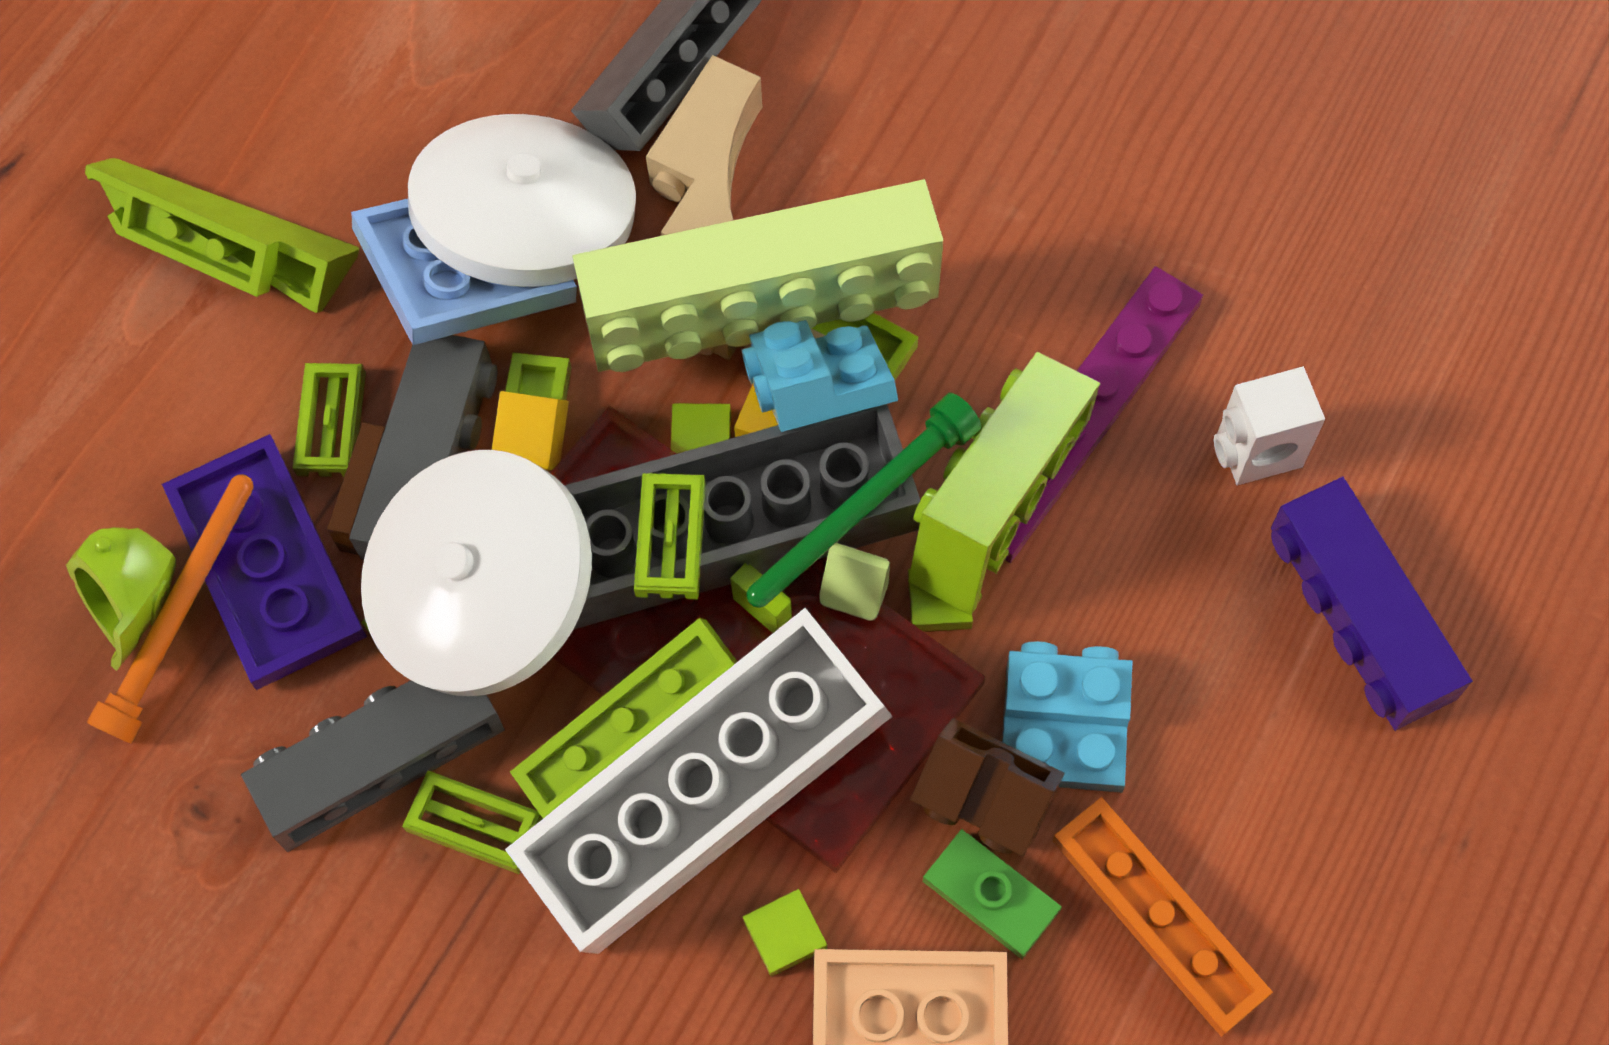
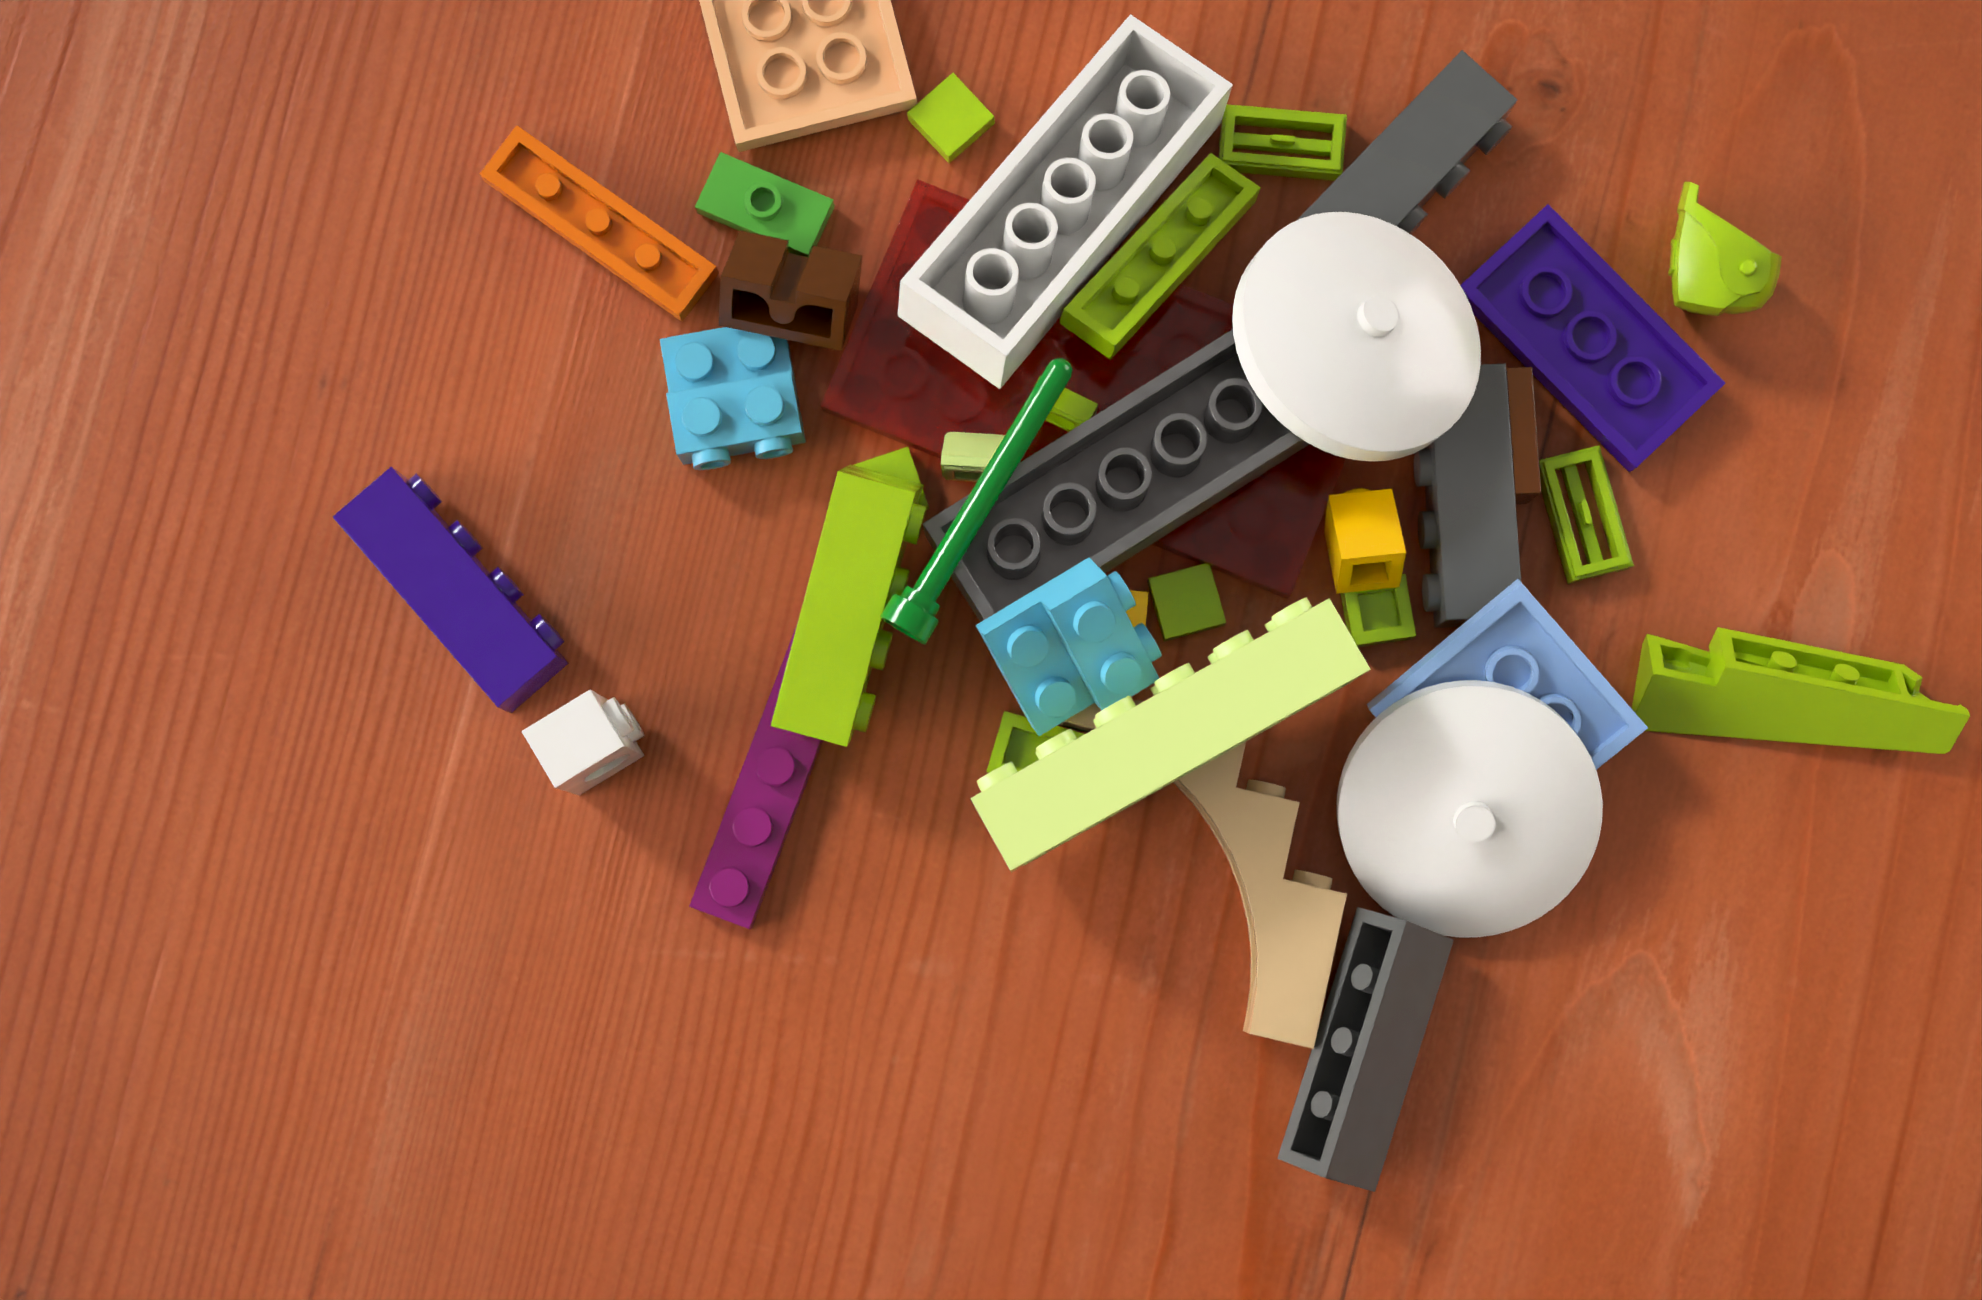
camera: 165 degrees right, 15 degrees up
orange piece [86,474,254,744] -> none
lime tile [634,473,706,599] -> none

